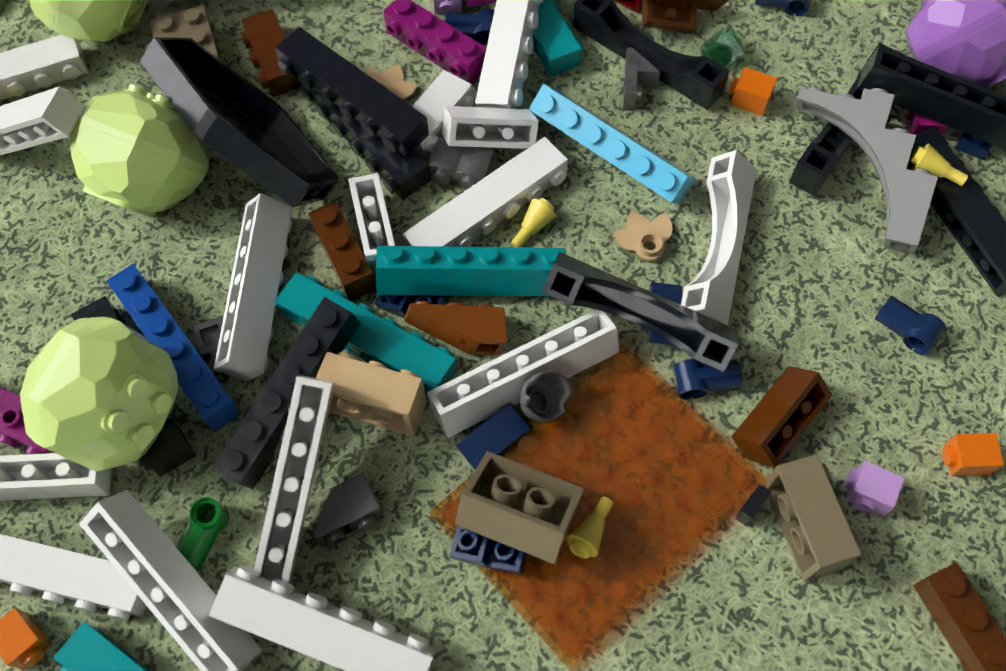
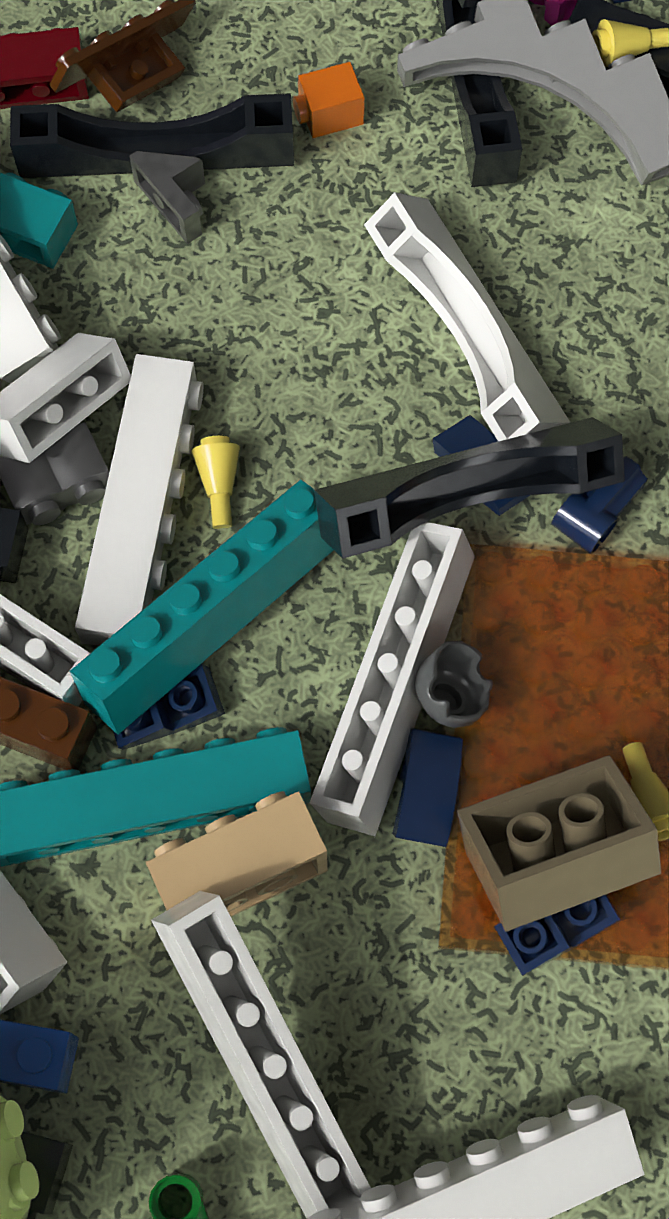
camera: 45 degrees left, 5 degrees up
black arch [213,296,361,489] -> none
dark grey slope [313,473,383,547] -> none
dark orange slope [404,301,508,355] -> none
medium azure brick [529,84,696,204] -> none
tan plate [613,210,673,262] -> none
clear green panel [700,24,745,67] -> none

